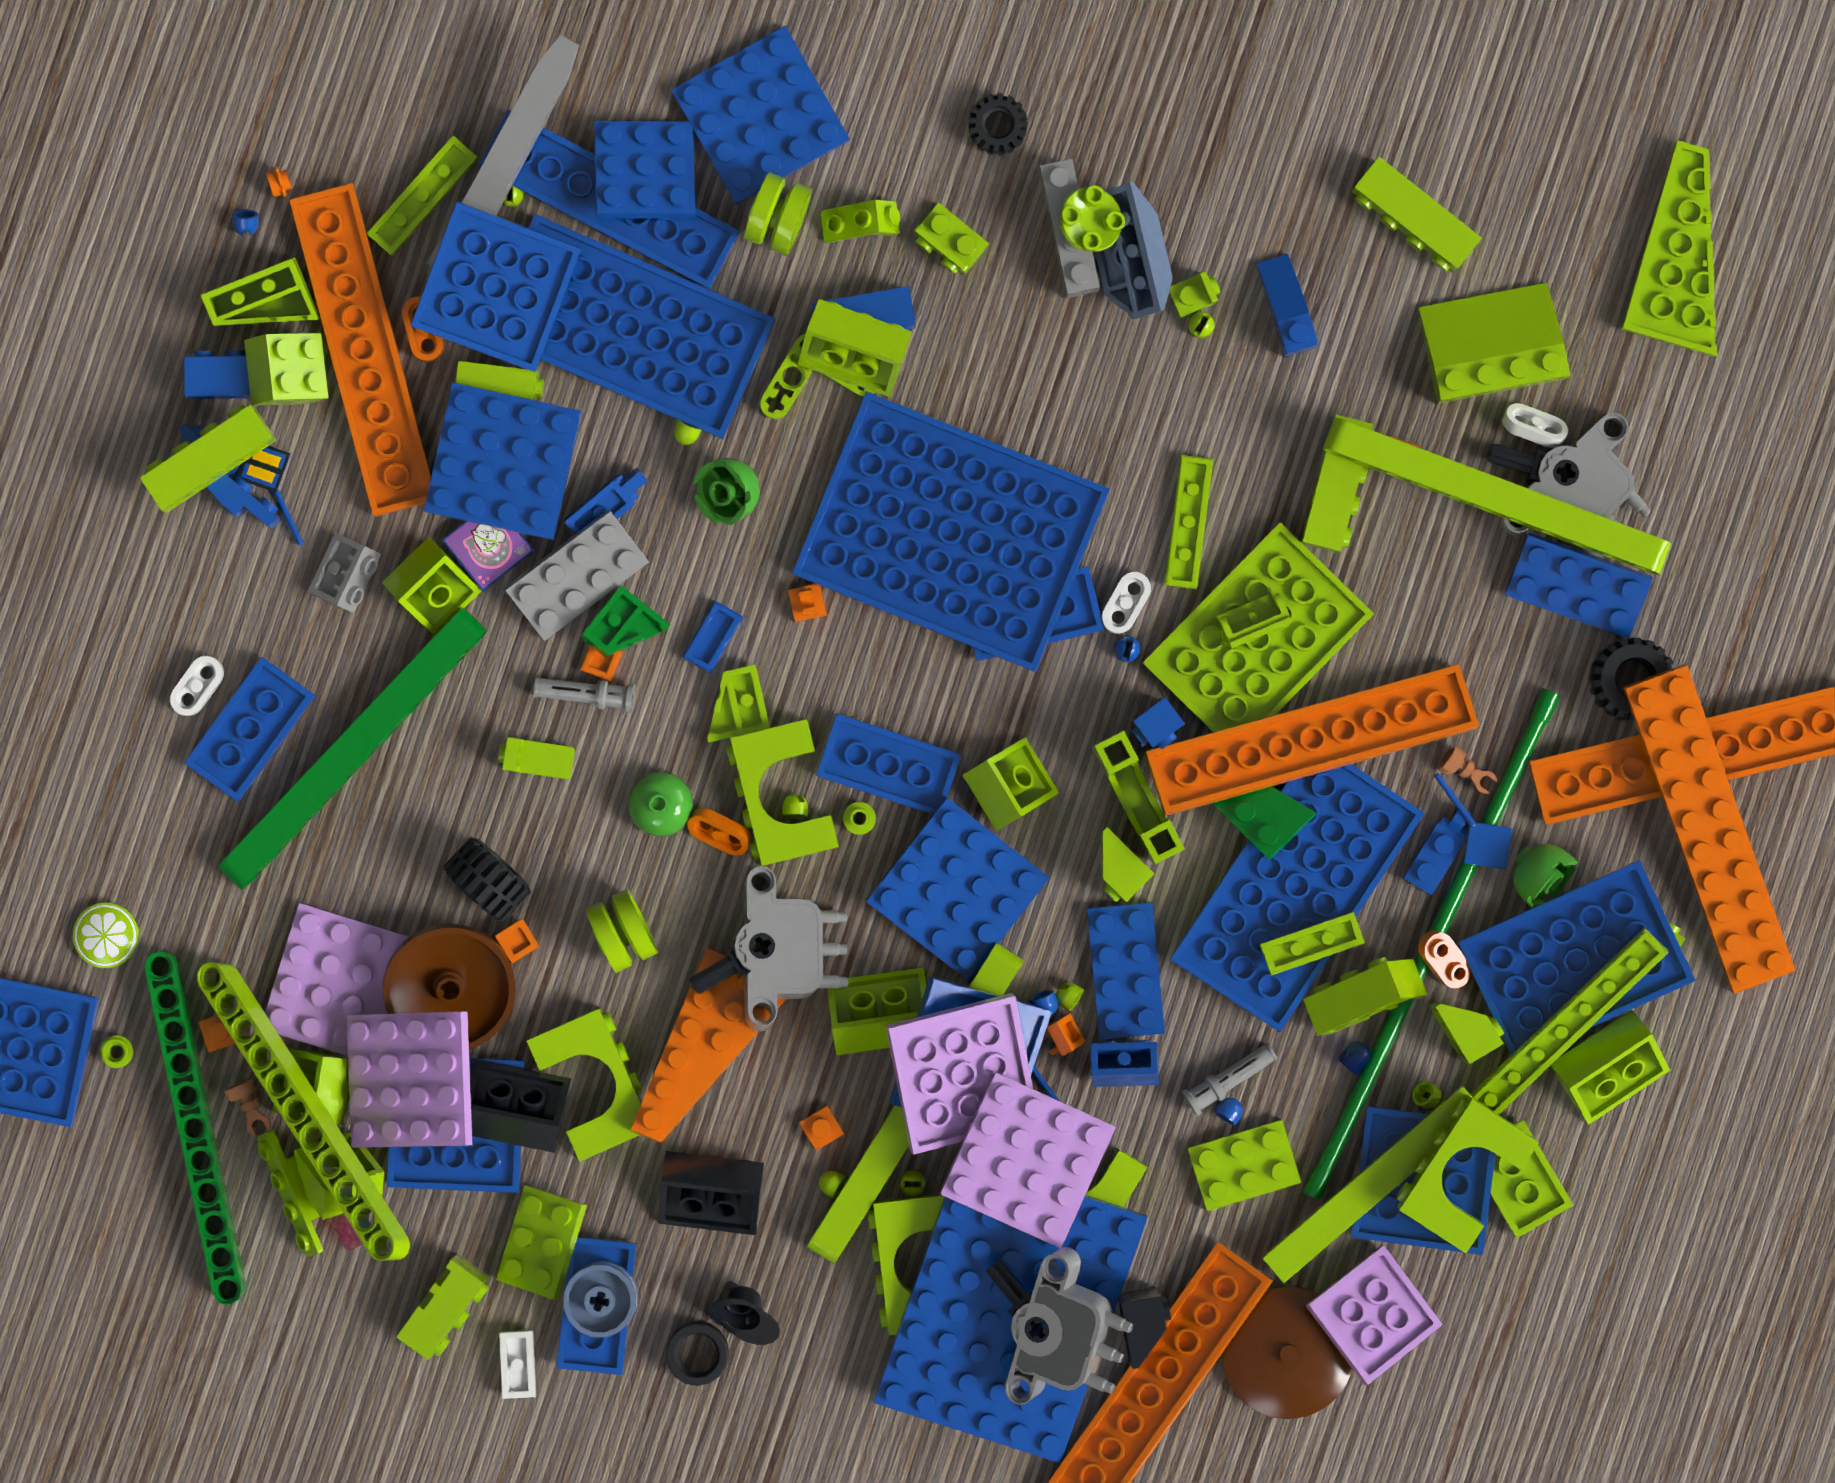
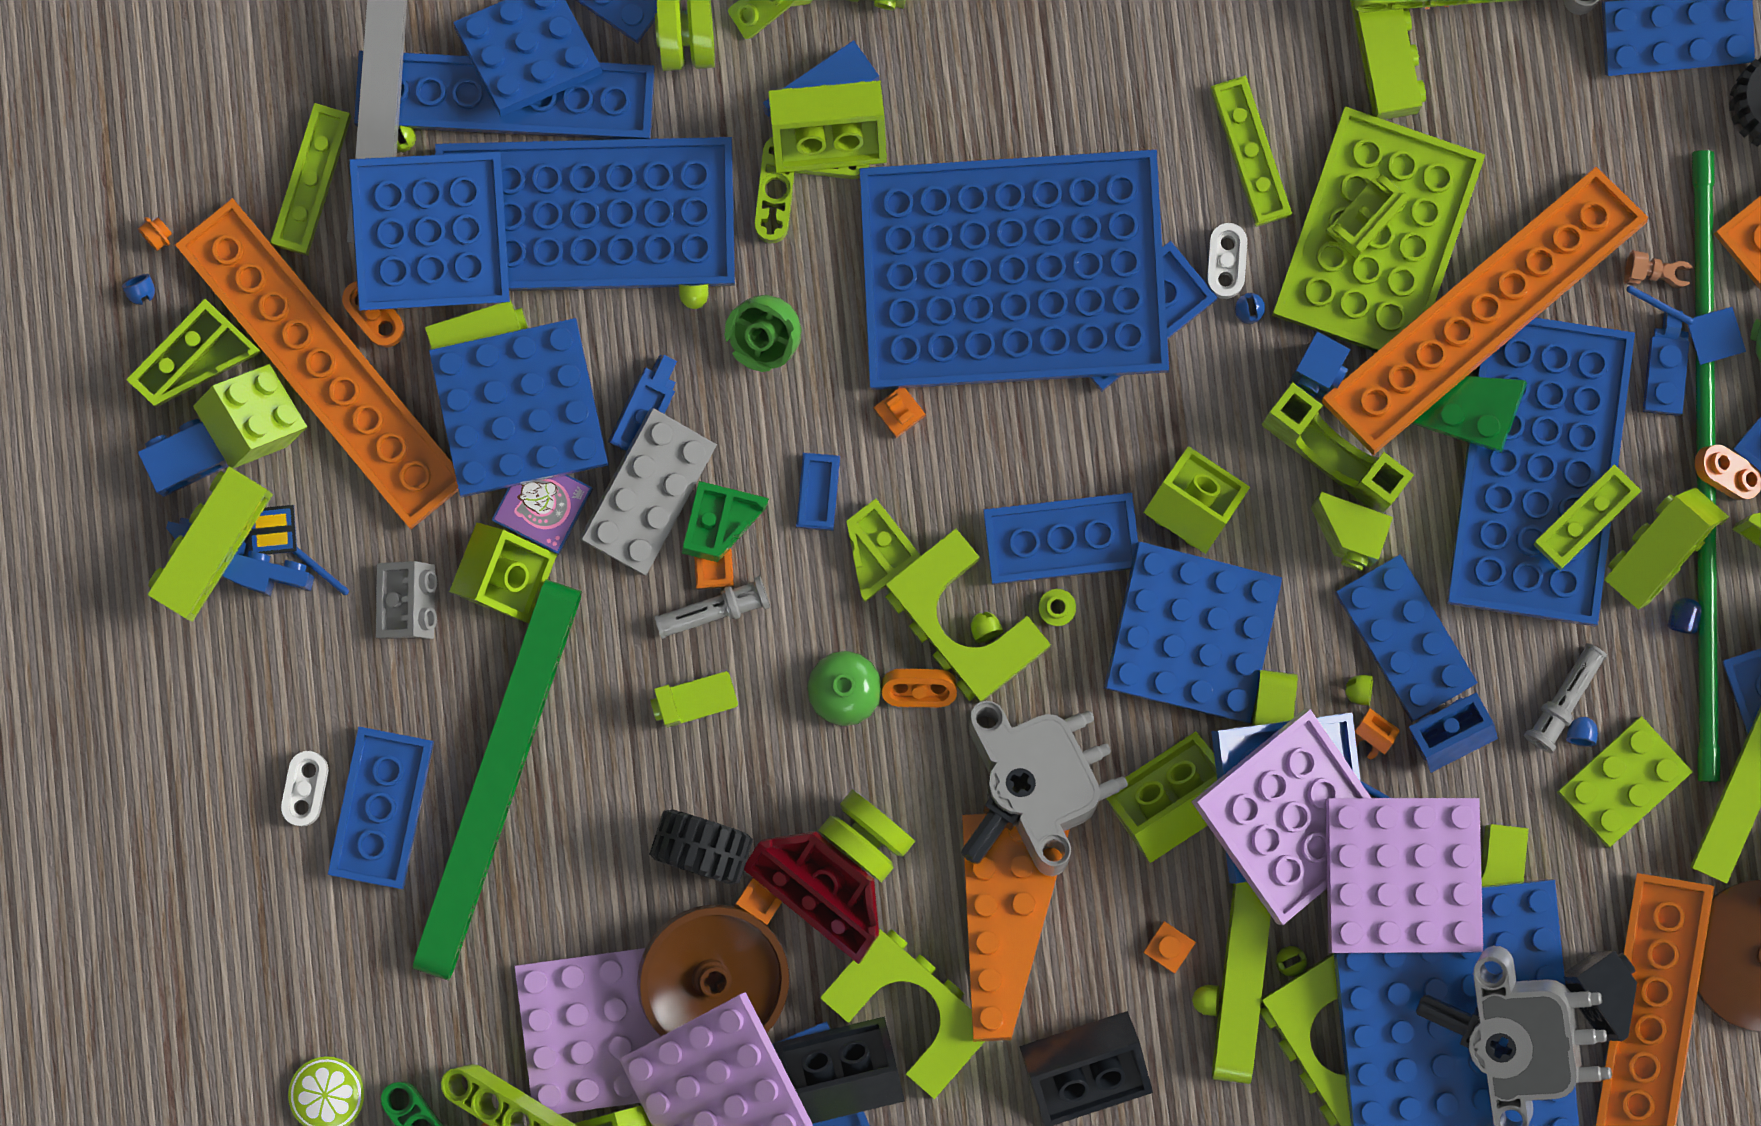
camera: 25 degrees left, 5 degrees down
blue hinge [1029,990,1058,1016] -> none
none -> dark red wedge [744,831,879,964]

